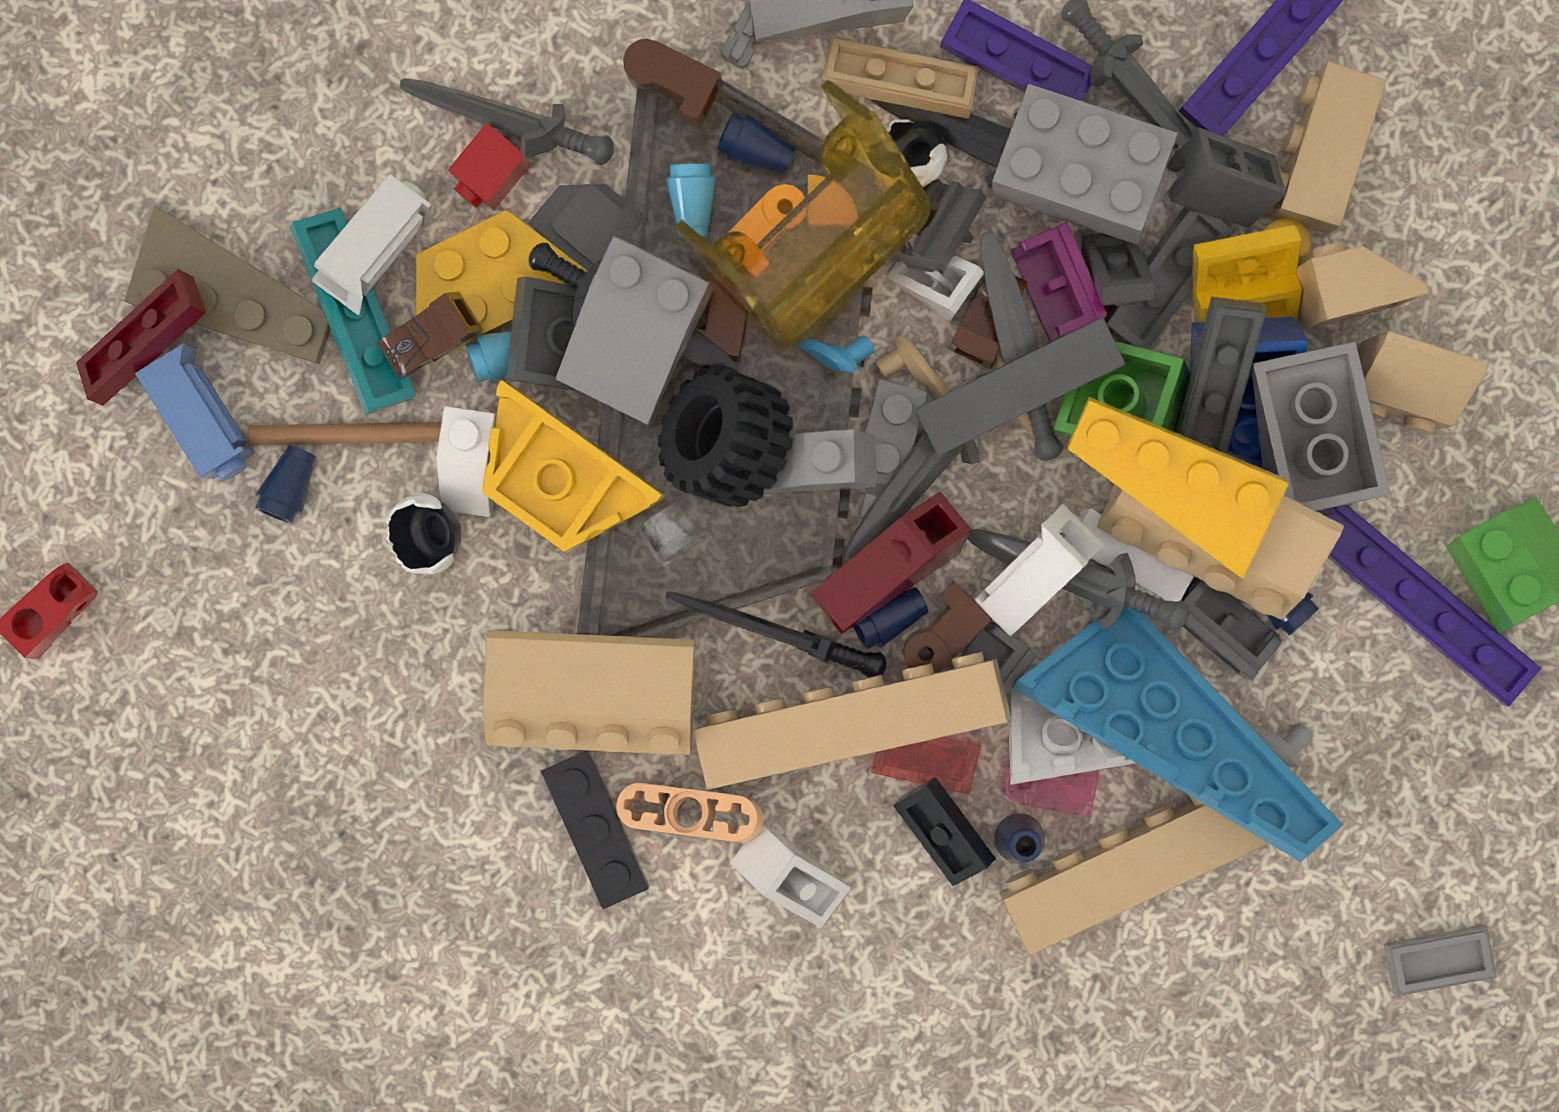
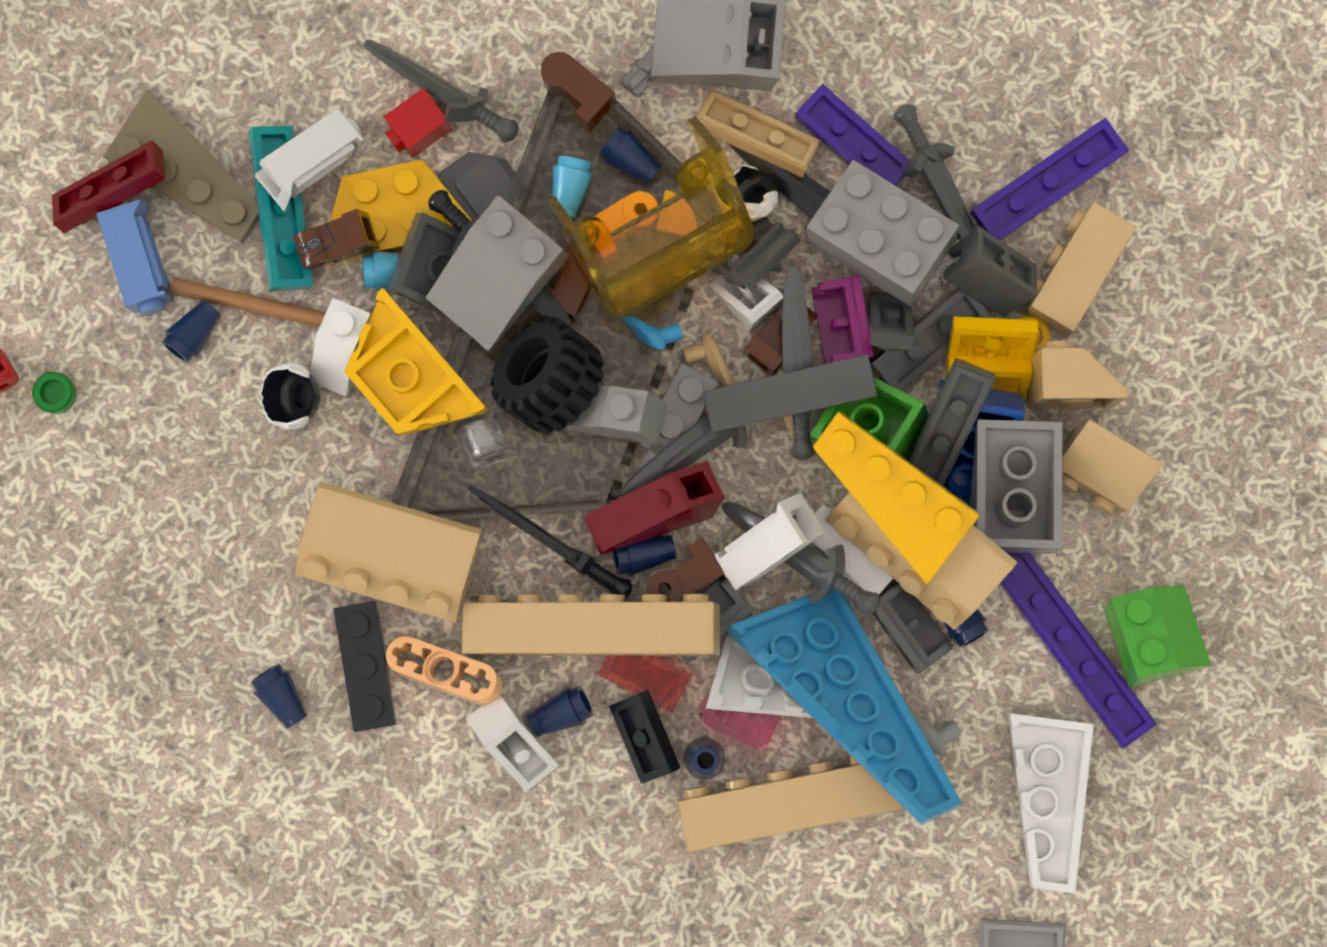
camera: 15 degrees right, 5 degrees down
none -> green tile [32,372,77,414]
none -> dark blue cone [251,663,308,729]
none -> dark blue cone [527,686,593,737]
none -> white wing [1007,713,1094,894]

